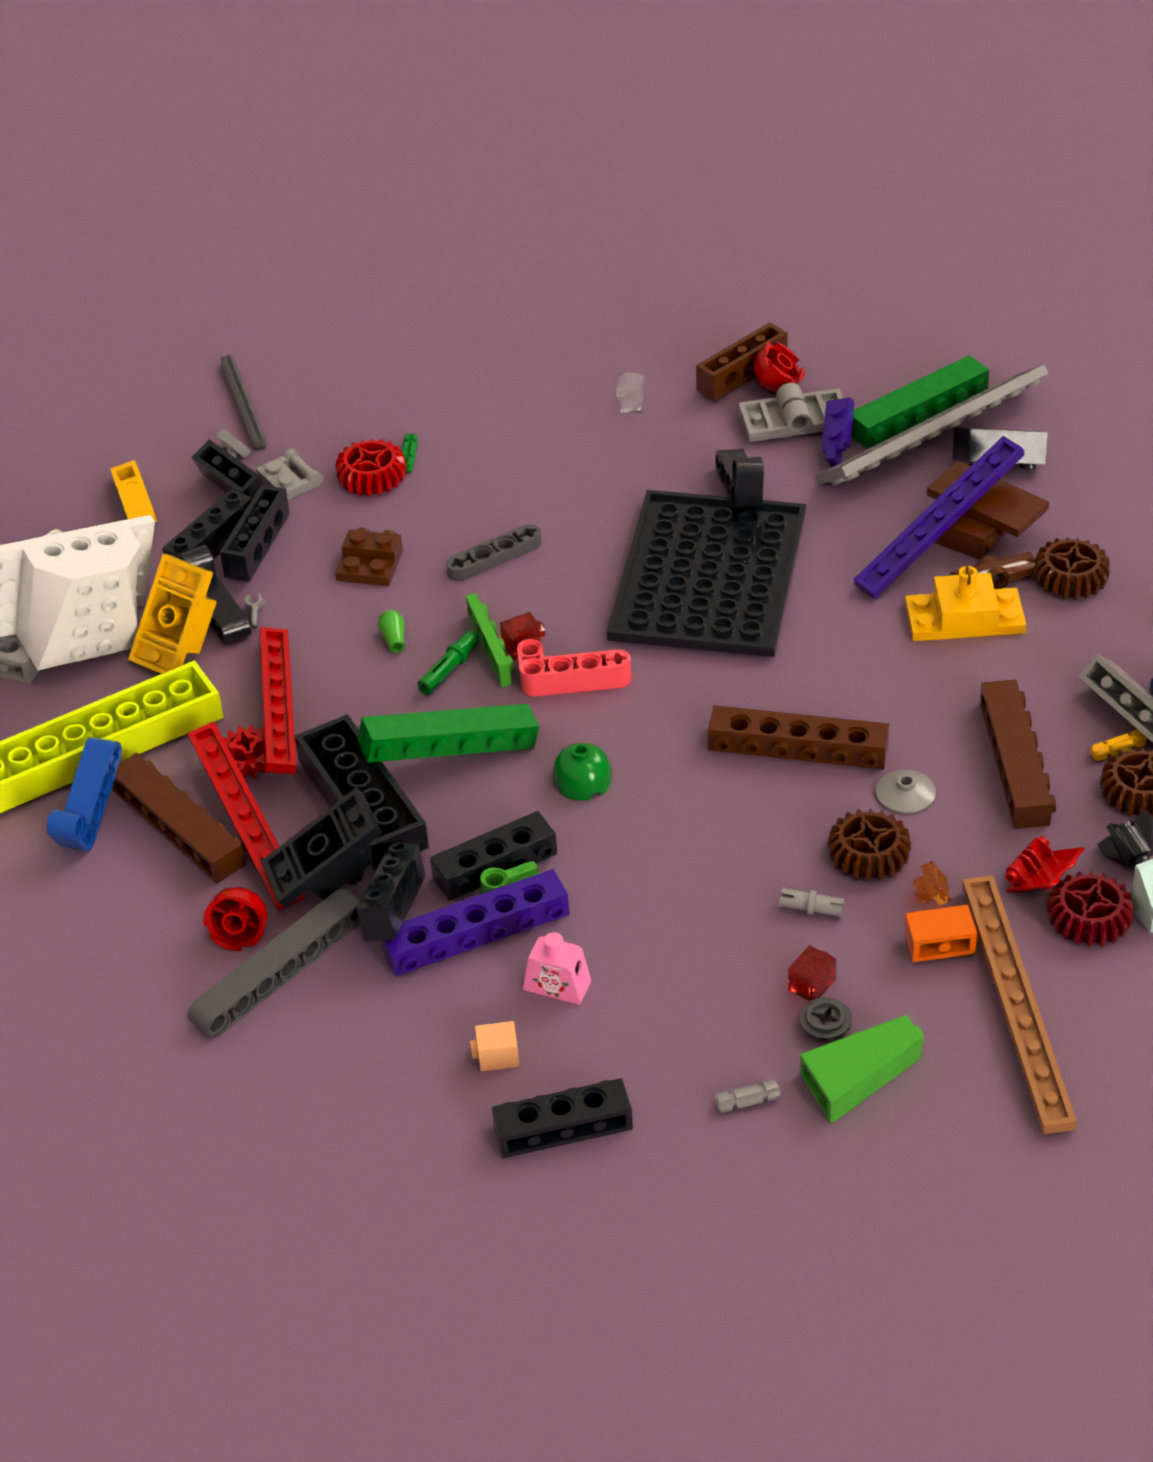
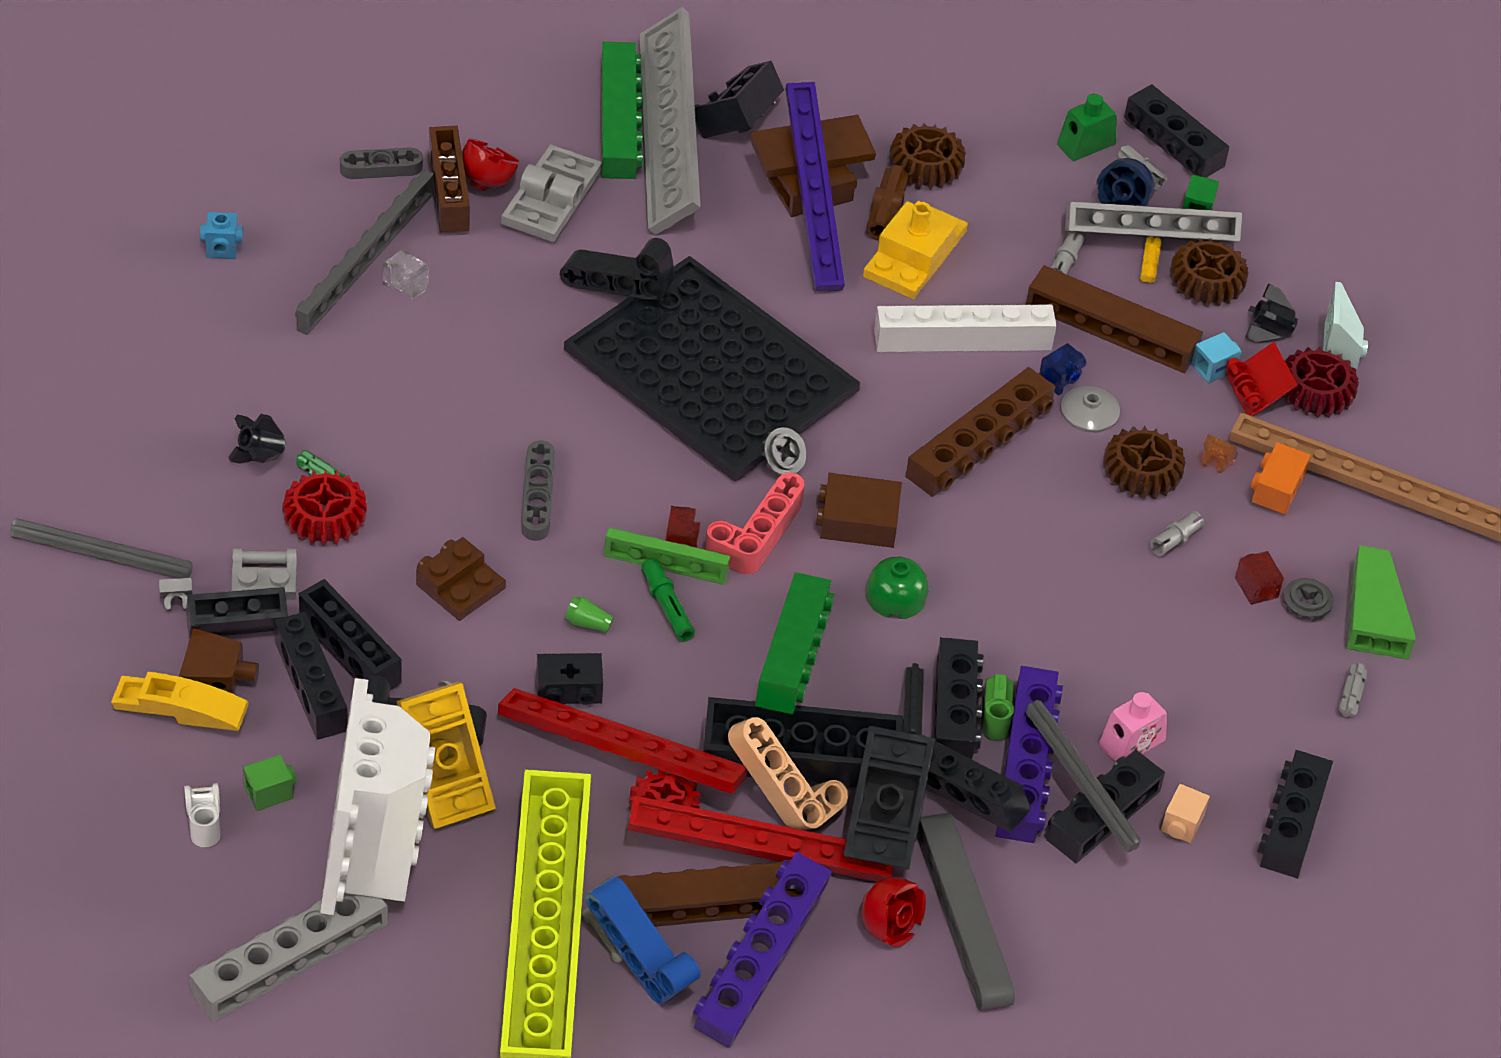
camera: 65 degrees left, 5 degrees up
dark purple hinge [822,397,855,467] -> none
none -> reddish brown torso [179,628,259,694]
none -> dark azure brick [200,212,243,259]
none -> black brick [228,414,286,464]
none -> dark grey plate [295,170,434,335]
none -> dark grey beam [340,147,423,179]
none -> black brick [536,653,603,705]
none -> dark purple brick [693,851,832,1048]
none -> light nougat beam [728,717,848,831]
none -> gear [761,427,806,475]
none -> reddish brown brick [816,473,902,548]
none -> white brick [874,305,1056,352]
none -> black axle [902,663,924,736]
none -> dark grey axle [1026,700,1141,852]
none -> clear blue brick [1039,343,1087,396]
none -> black brick [1047,749,1165,864]
none -> light grey pin [1050,231,1084,275]
none -> medium azure brick [1191,332,1242,383]

